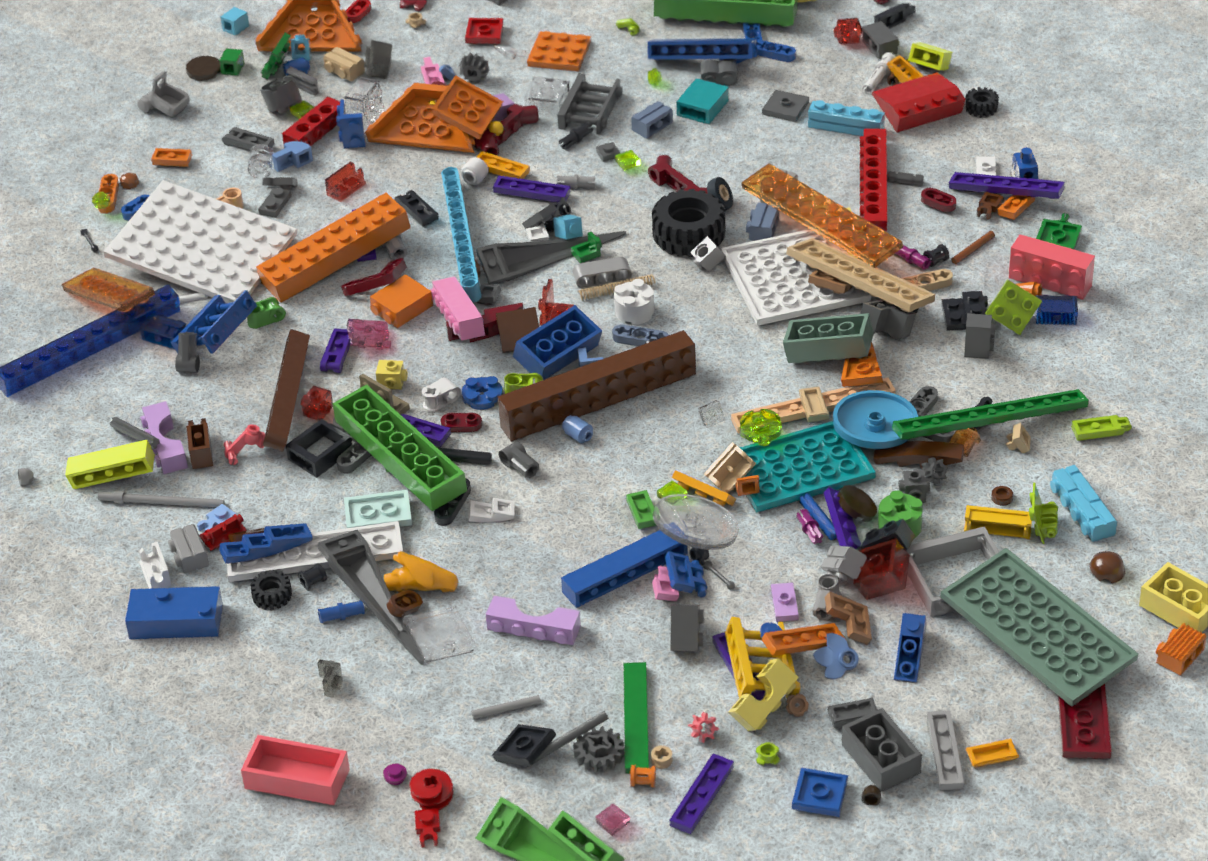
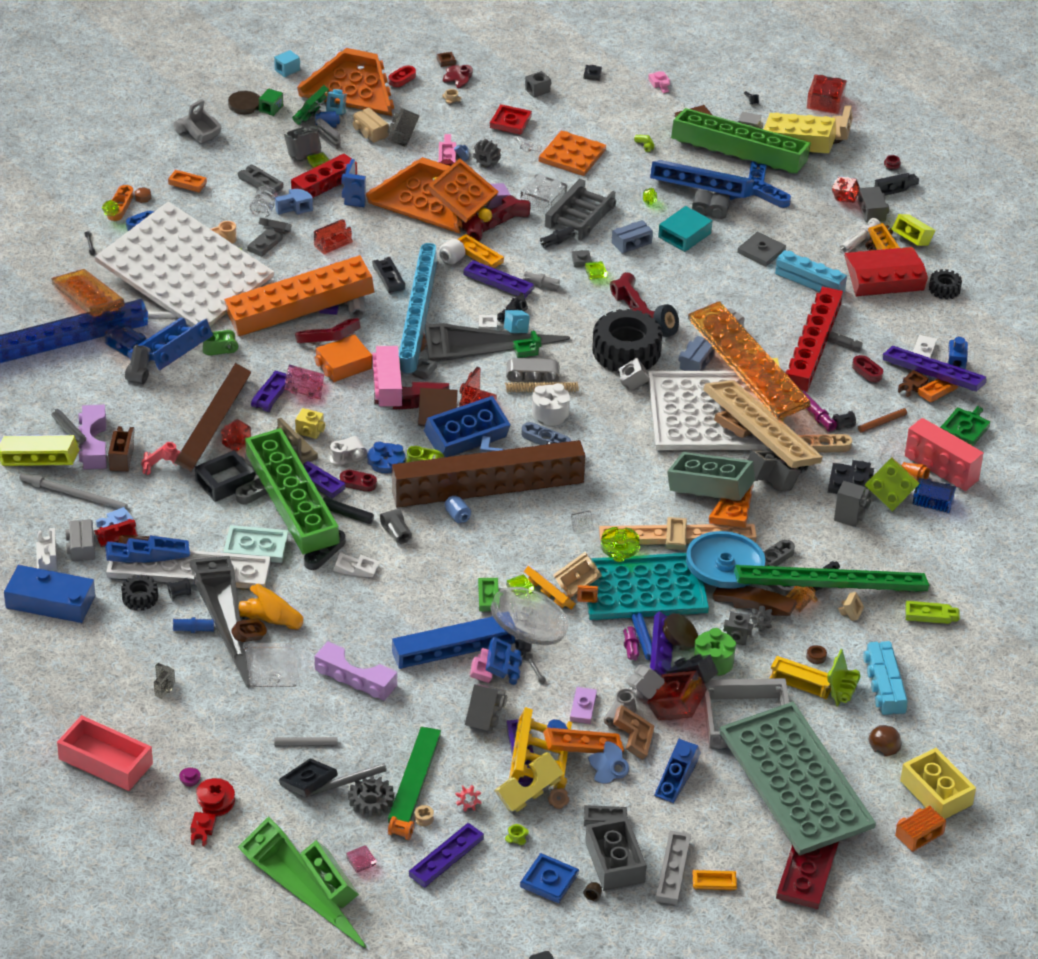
camera: 10 degrees right, 0 degrees up
clear brick [344,77,384,130] -> none
dark grey plate [522,203,556,229] -> none

